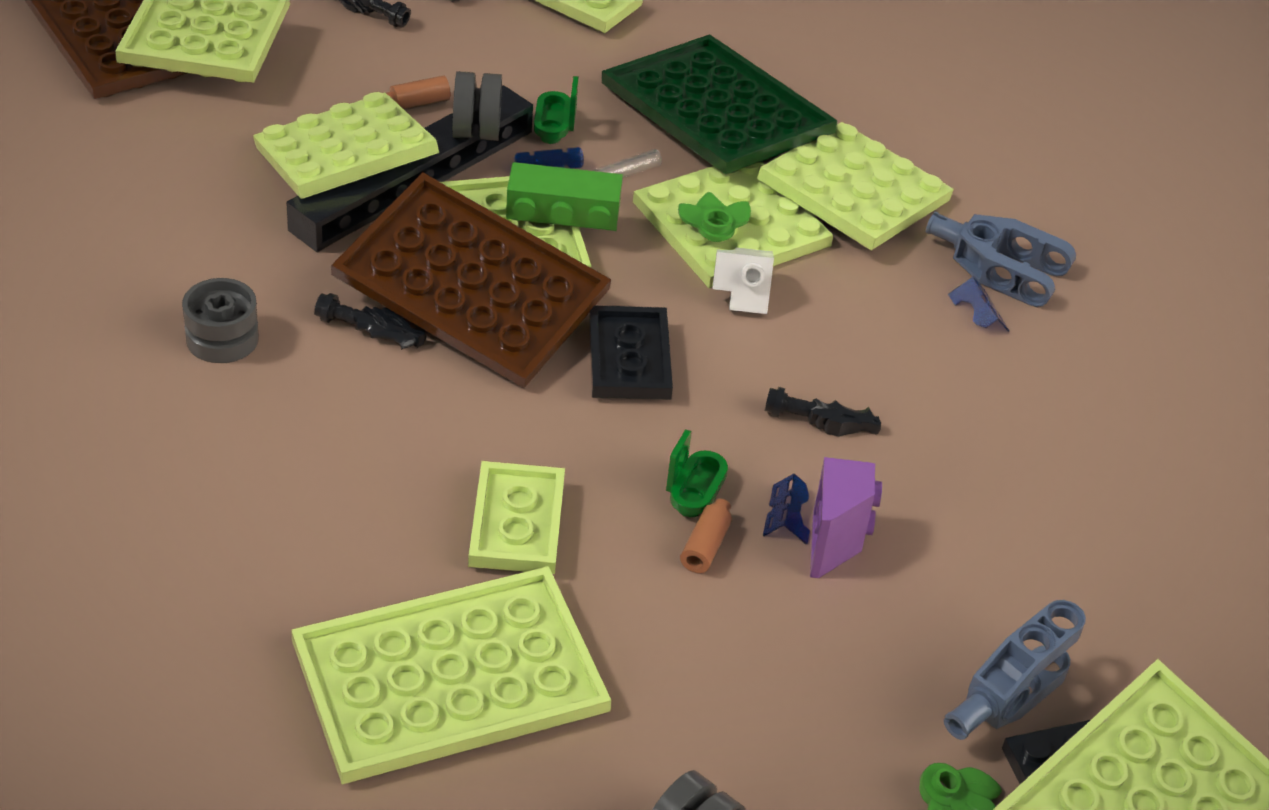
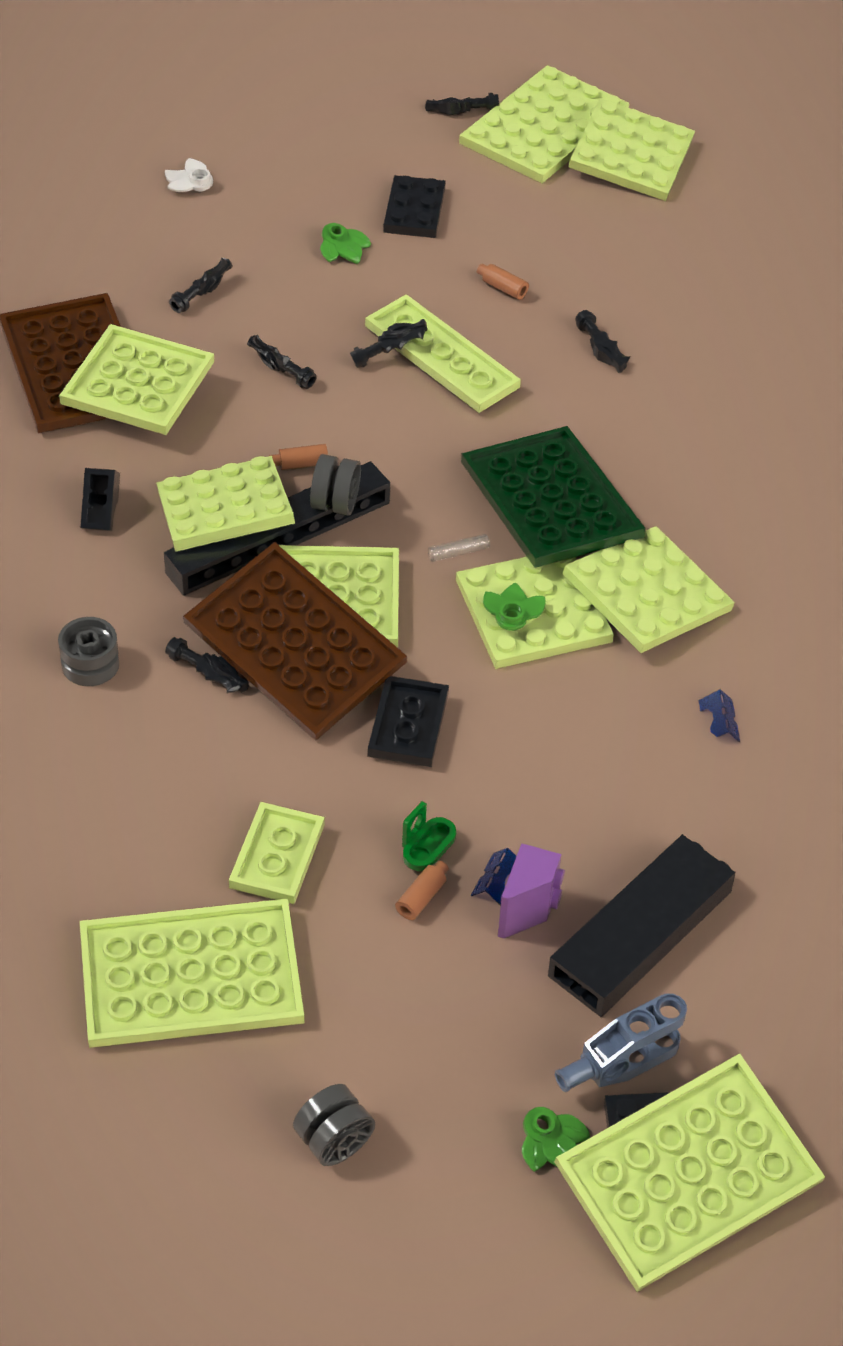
camera: 15 degrees right, 5 degrees up
bright green brick [506,162,623,231] -> none
clear blue axle [514,147,584,169] -> none
green bracket [534,76,579,144] -> none
white brick [713,247,774,314] -> none
black piece [764,386,881,437] -> none
sand blue piece [925,211,1076,307] -> none
none -> black arch [80,468,120,531]
none -> black brick [548,834,736,1017]

